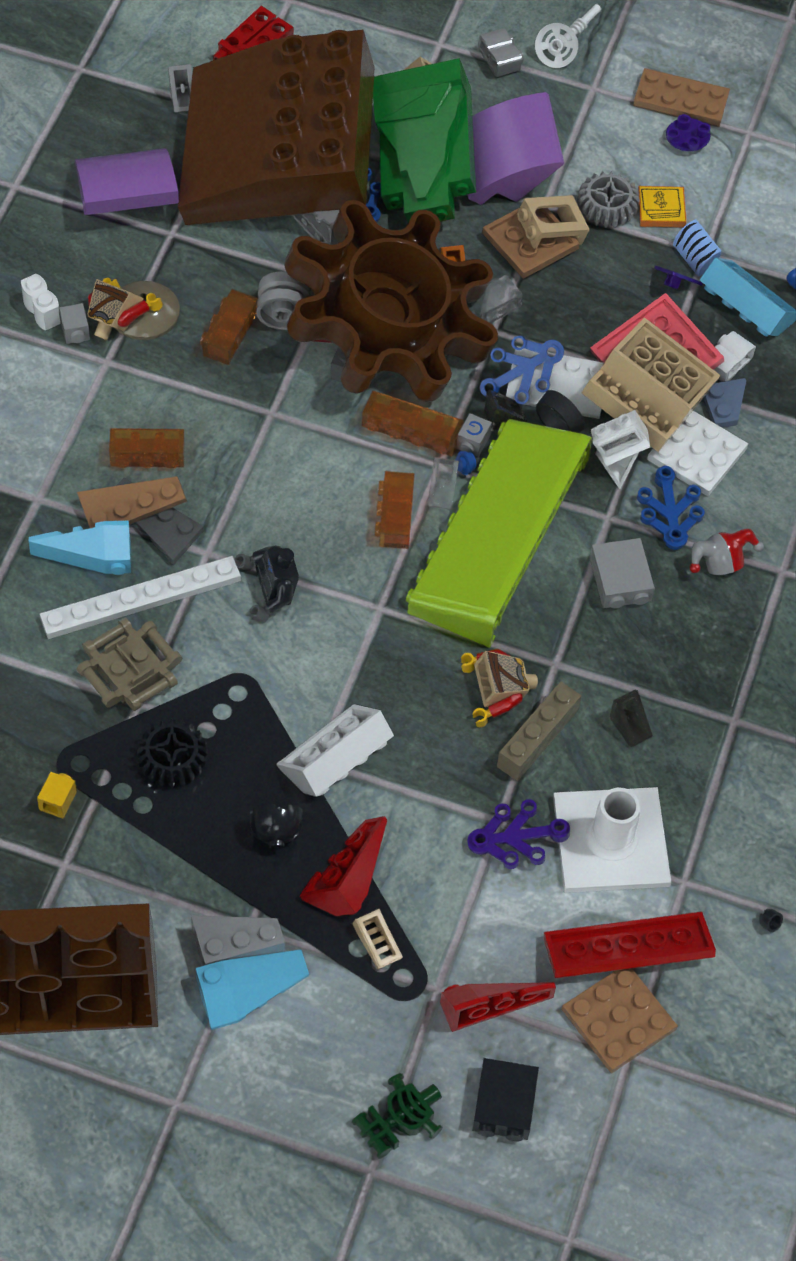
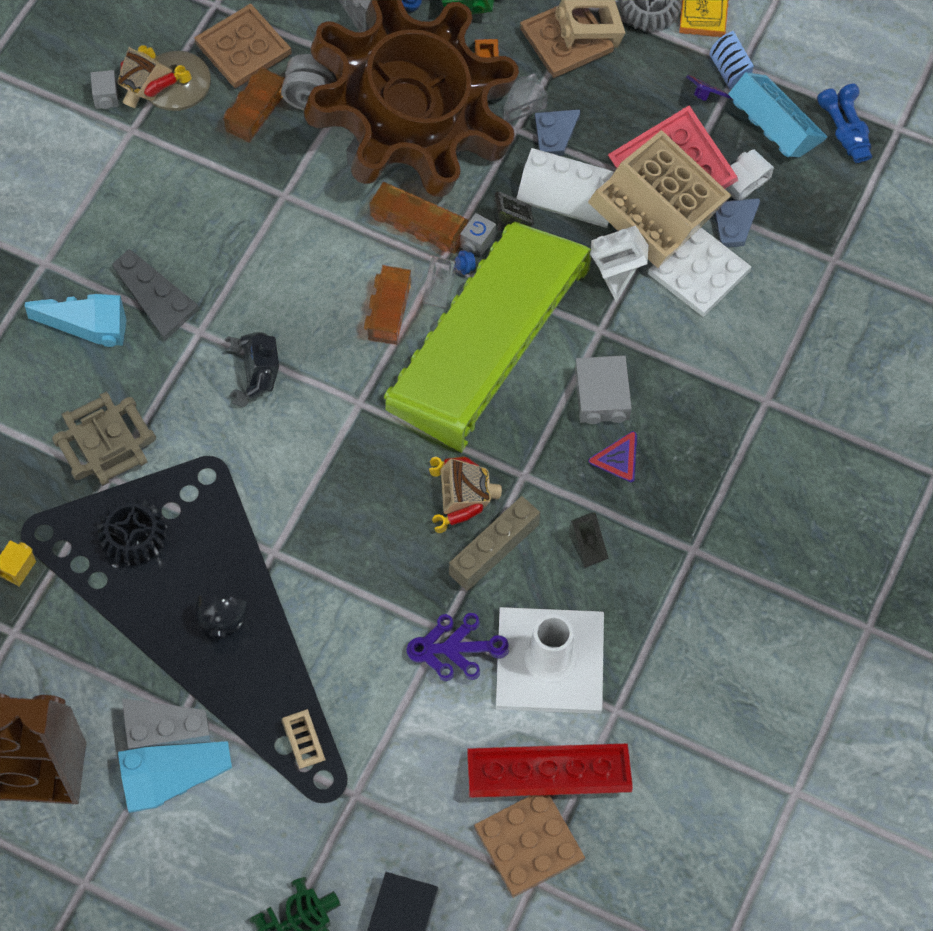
camera: 10 degrees right, 5 degrees up
white brick [21,274,61,330] -> none
white plate [40,556,241,639] -> none
medium nougat wing [77,476,187,528] -> none
clear orange brick [109,428,185,468] -> none
white slope [277,704,394,797] -> none
red wedge [299,816,387,916] -> none
red wedge [440,982,556,1032] -> none
blue plant [480,335,564,404] -> none
black tyre [536,390,585,433] -> none
blue plant [637,466,705,550] -> none
piece [689,529,764,575] -> none
black hinge [759,909,783,932] -> none
none -> medium nougat plate [194,3,292,88]
none -> sand blue wing [535,110,580,156]
none -> piece [588,431,637,483]

